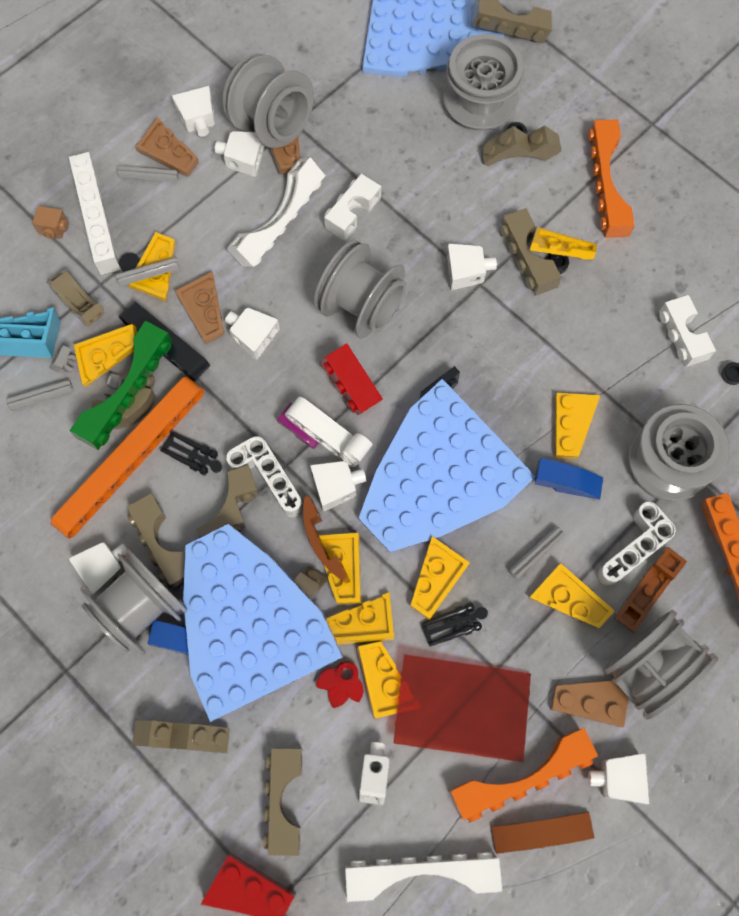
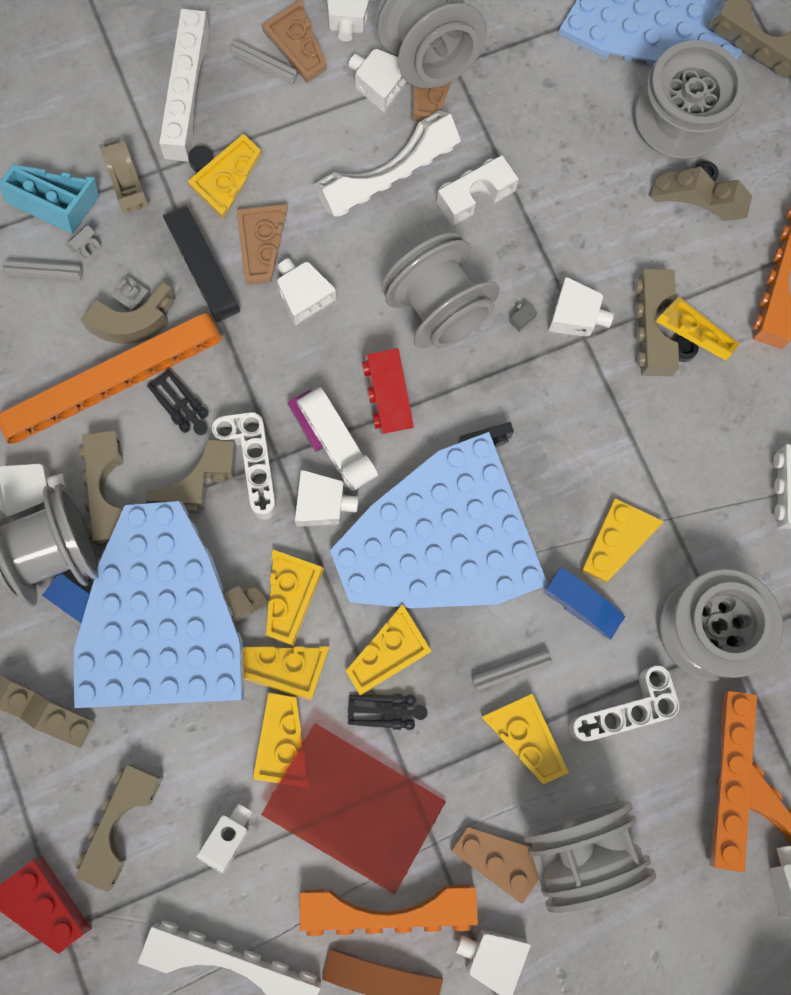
camera: 15 degrees right, 5 degrees up
medium nougat brick [32,205,69,239] -> none
green arch [69,321,172,450] -> none
yellow wing [74,324,137,387] -> none
light grey axle [116,257,179,286] -> none
dark orange slope [303,495,351,584] -> none
red plate [316,661,364,708] -> none
dark orange slope [614,547,687,633] -> none
none -> flat silver piece [509,302,537,332]

